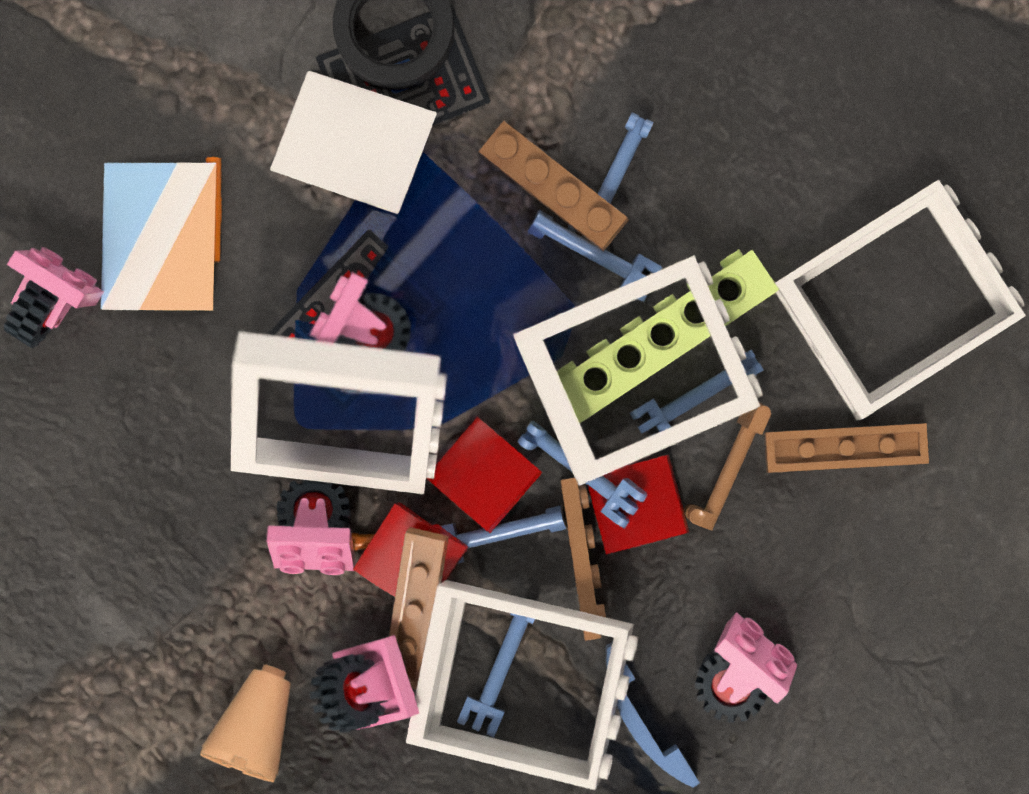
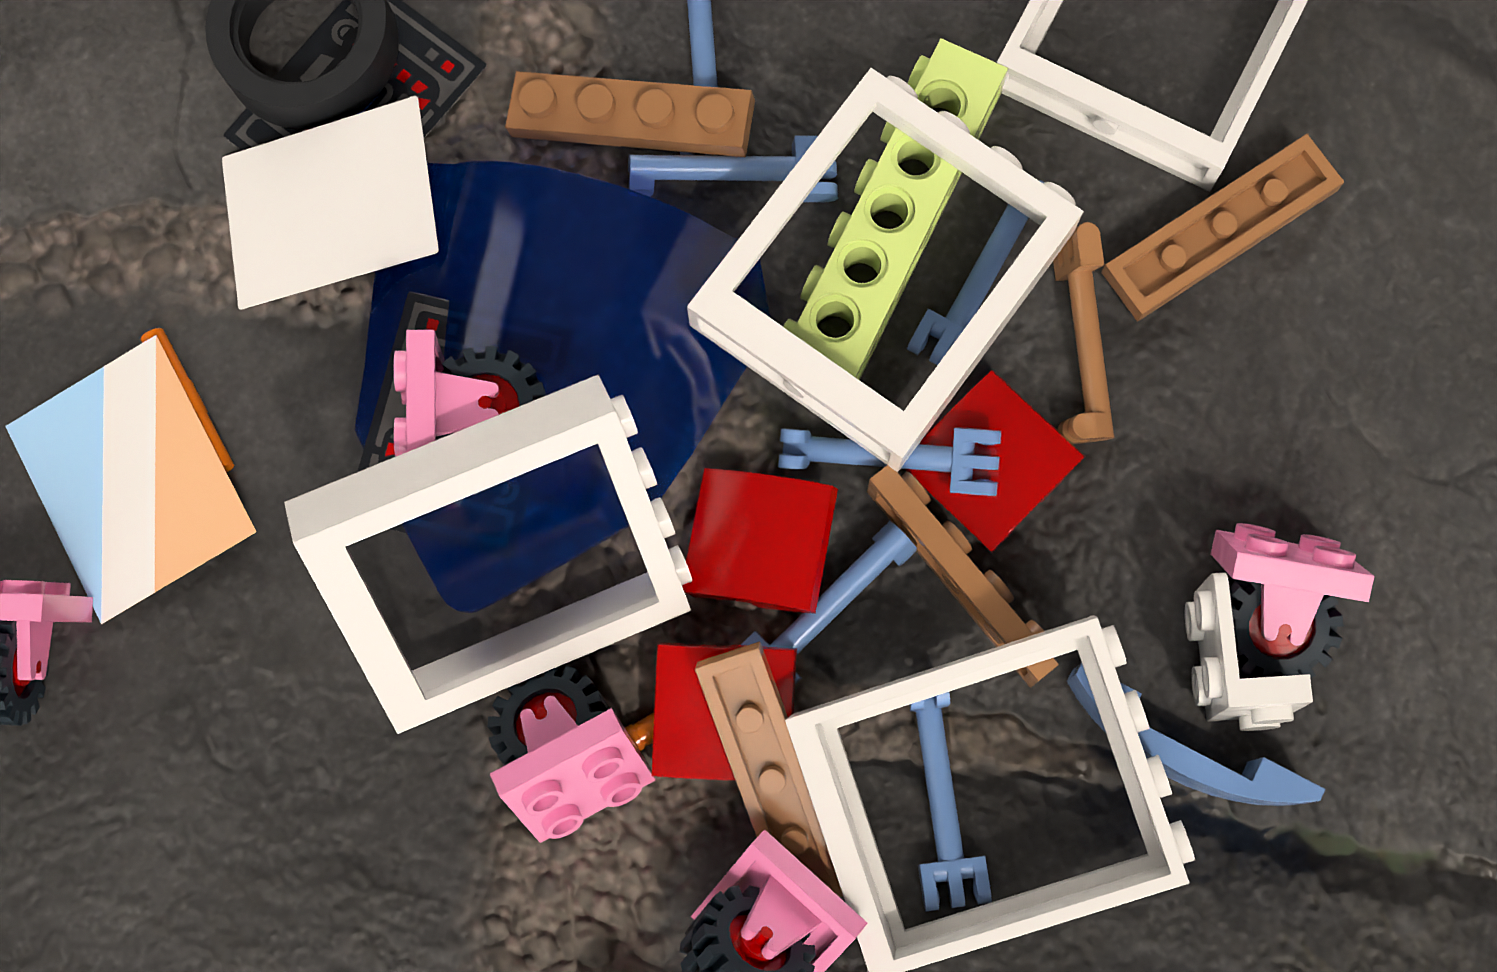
camera: 25 degrees left, 10 degrees down
none -> white bracket [1185,573,1313,731]

